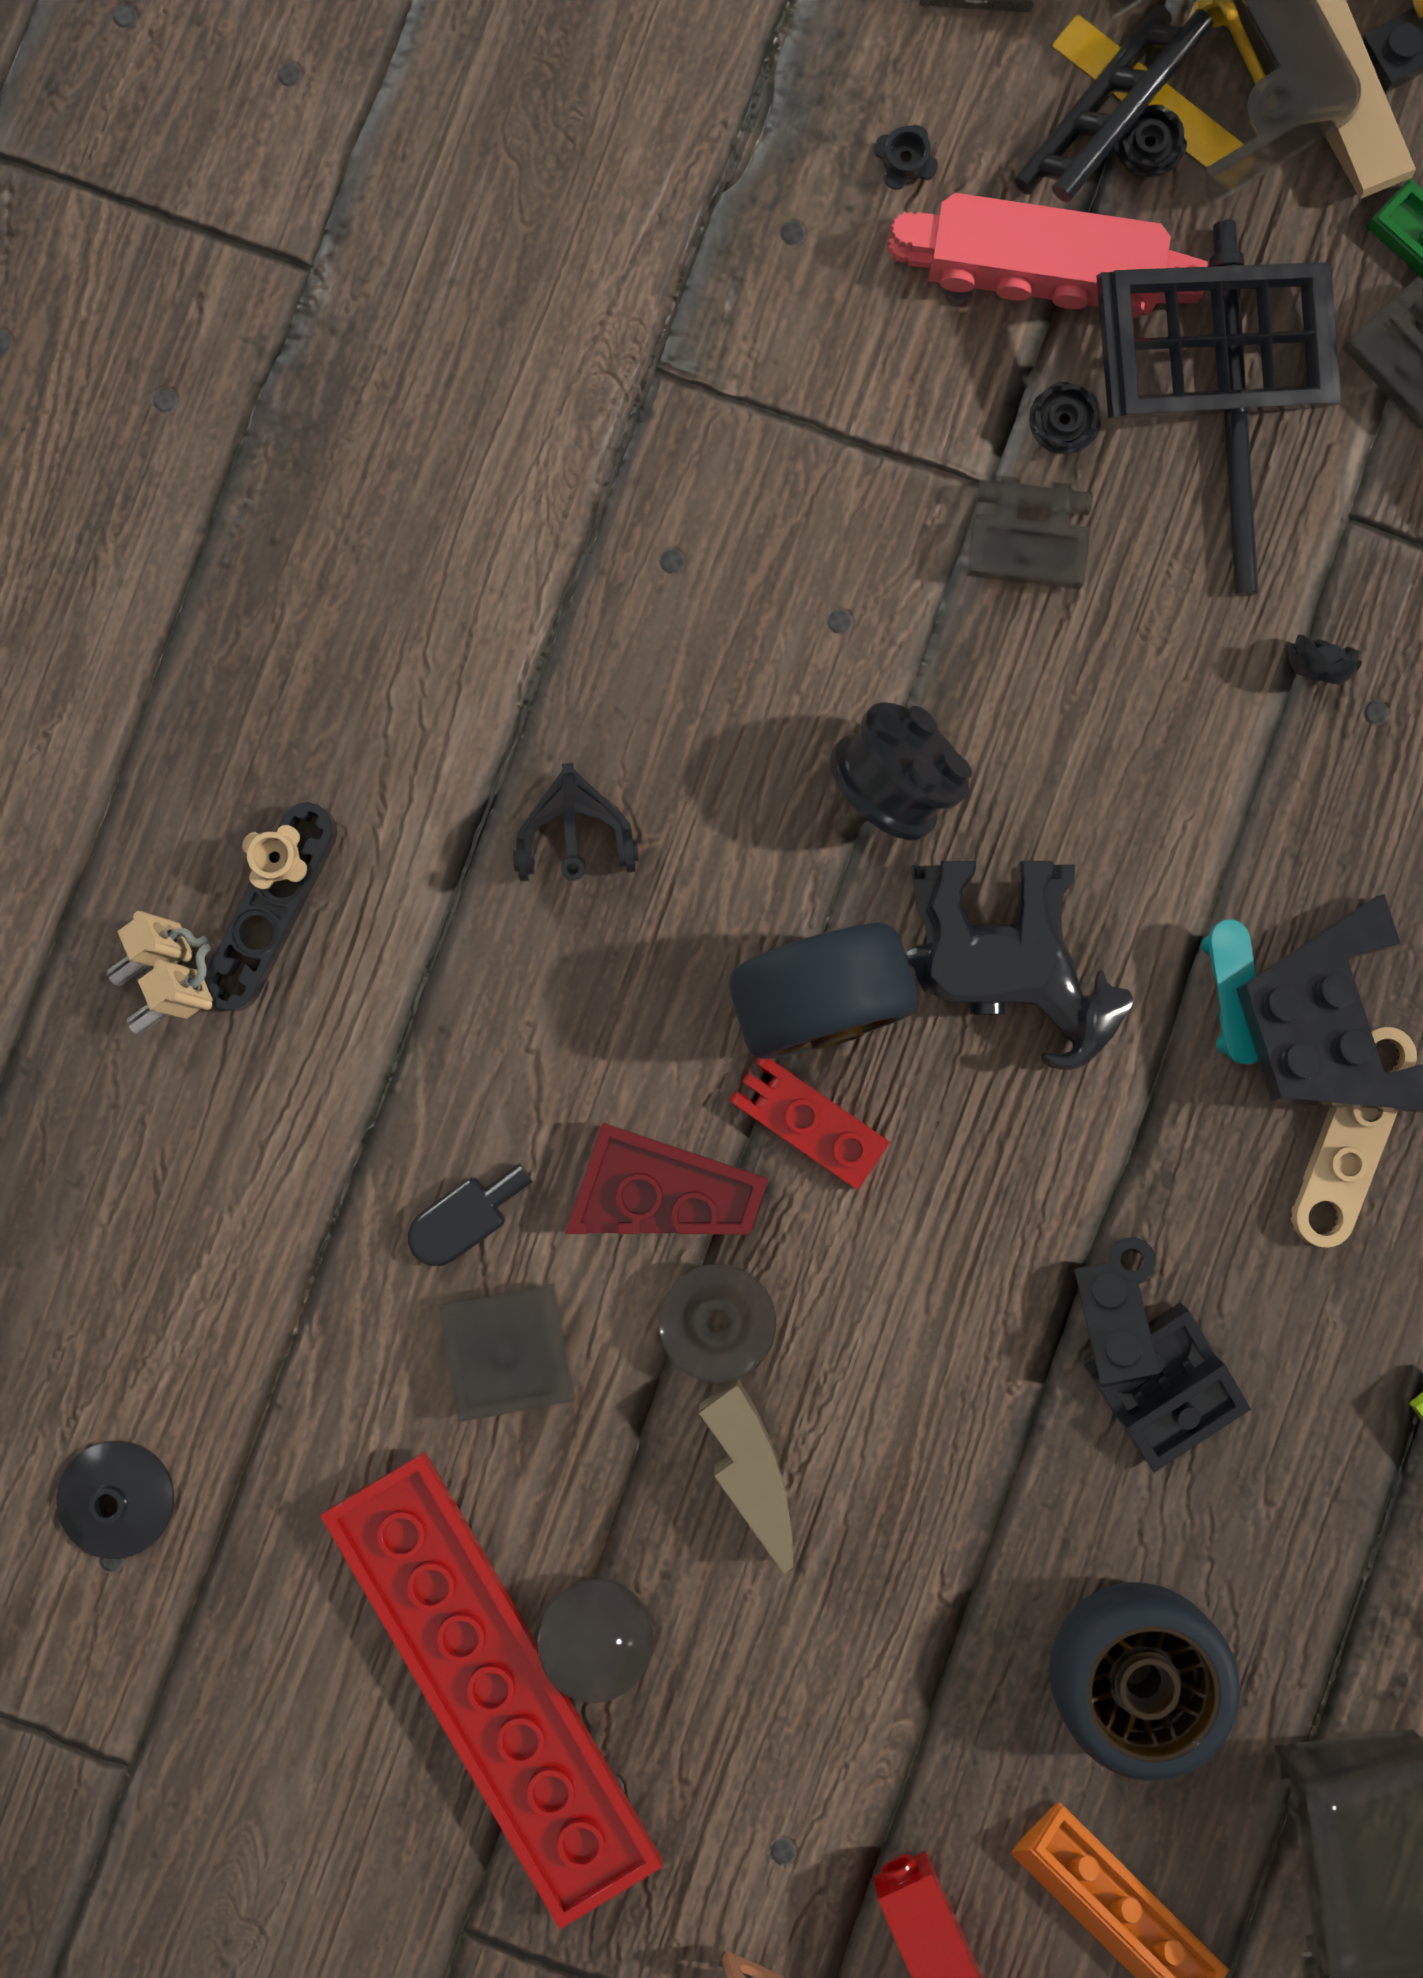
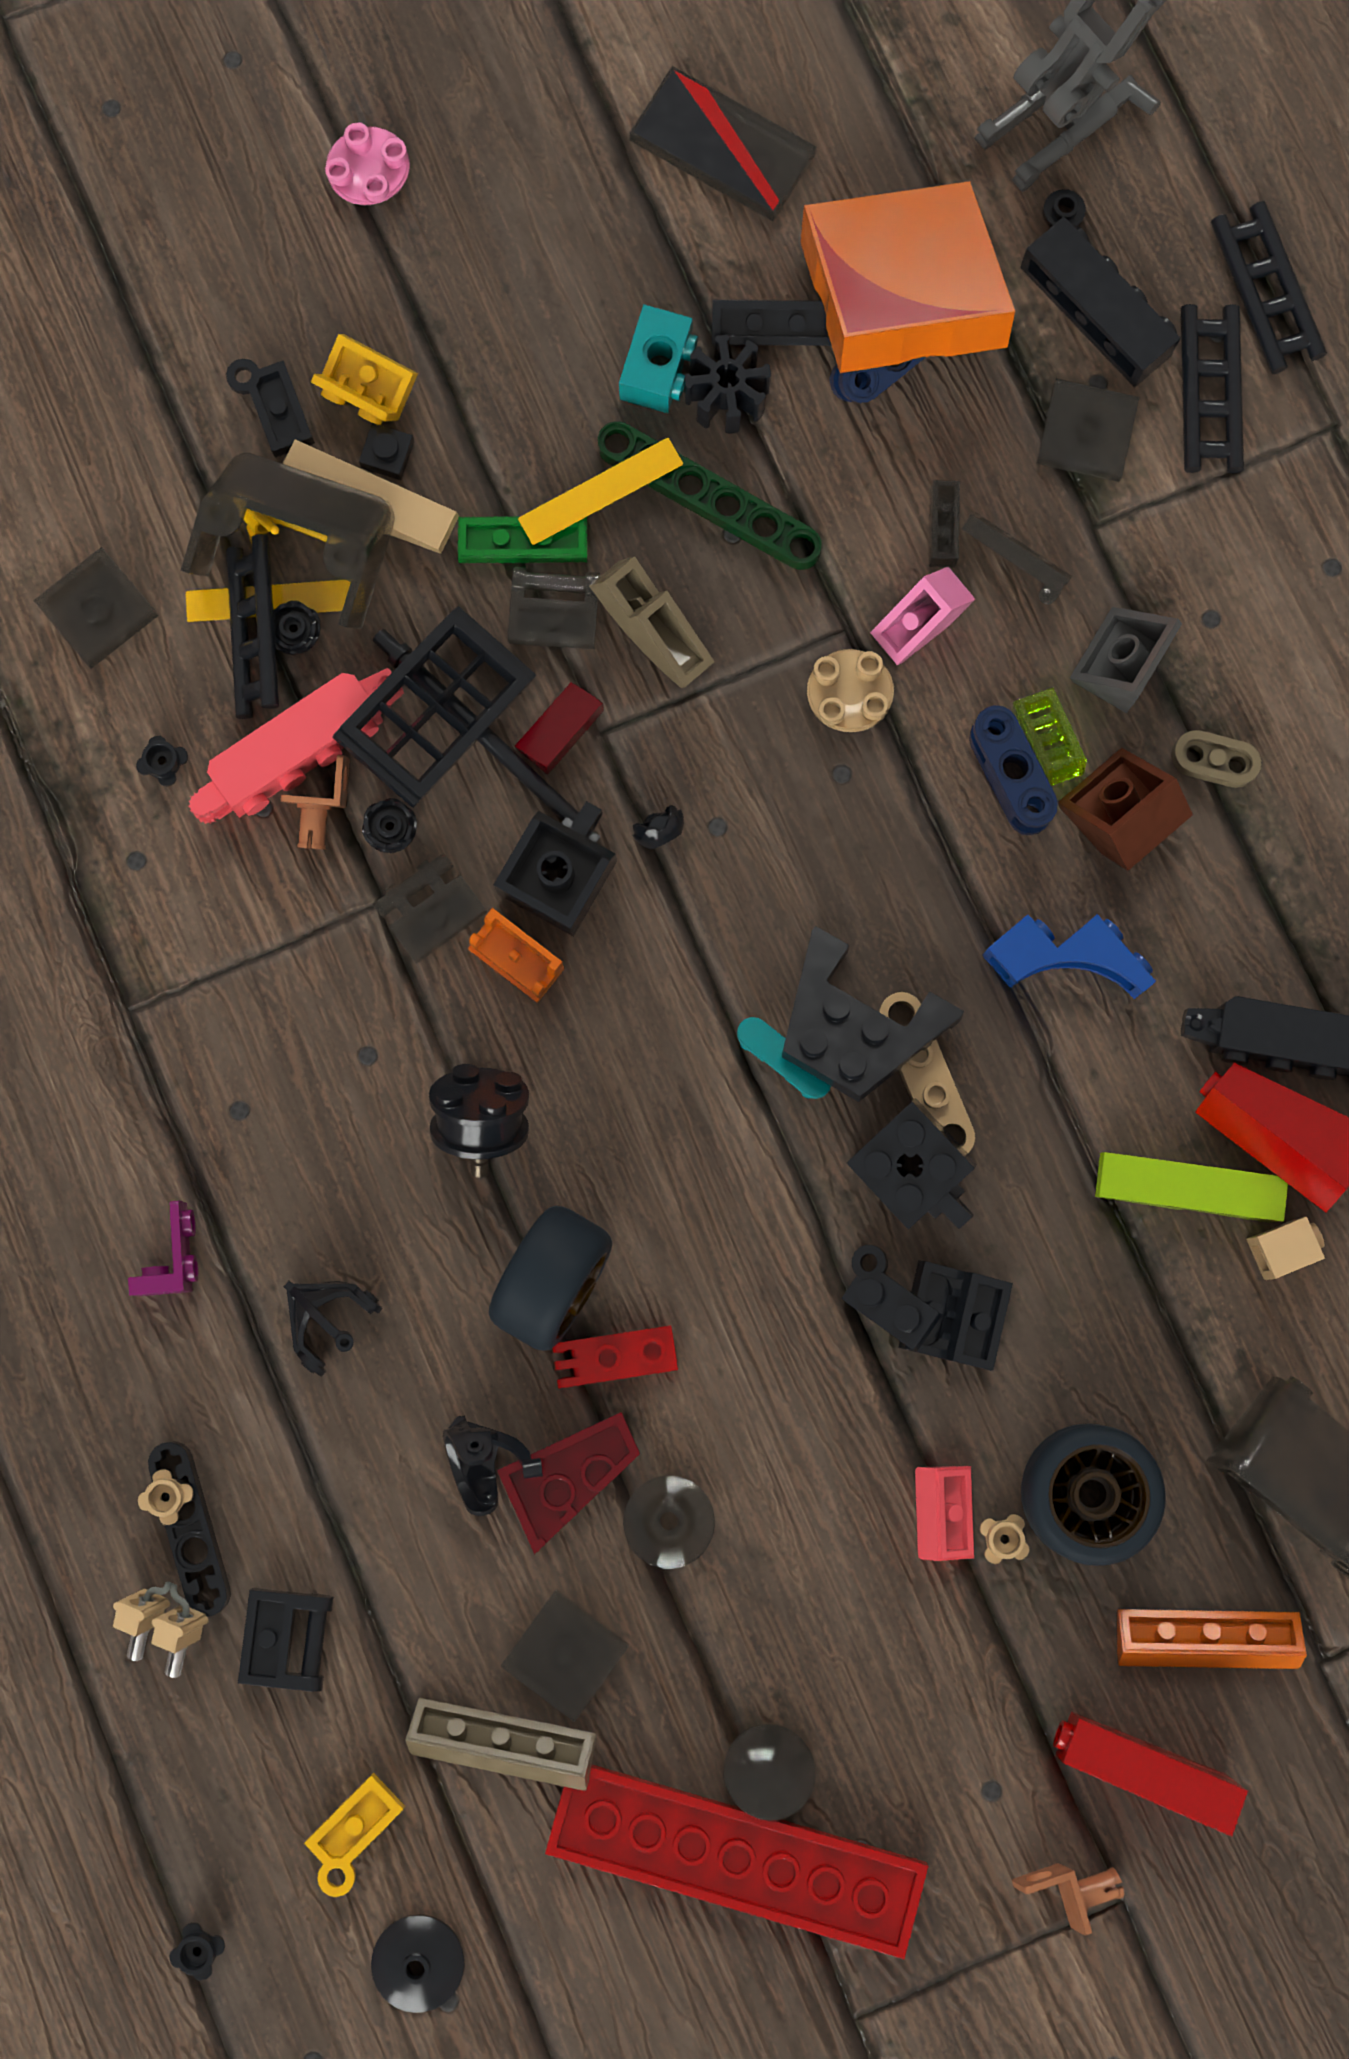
camera: 45 degrees left, 5 degrees down
black piece [408,1163,533,1266] -> none
dark tan slope [699,1377,793,1574] -> none
black animal [906,861,1133,1070] -> none
none -> magenta bracket [128,1200,199,1297]
none -> black plate [238,1588,334,1692]
none -> nougat bracket [281,755,350,850]
none -> yellow hinge [304,1772,405,1897]
none -> dark tan slope [405,1698,596,1790]
none -> black helmet [443,1415,543,1516]
none -> orange hinge [468,908,564,1003]
none -> black hinge [493,801,617,937]
none -> dark red slope [515,682,604,775]
none -> black hinge [847,1098,977,1230]
none -> coral slope [915,1466,974,1561]
none -> tan plate [980,1514,1029,1564]

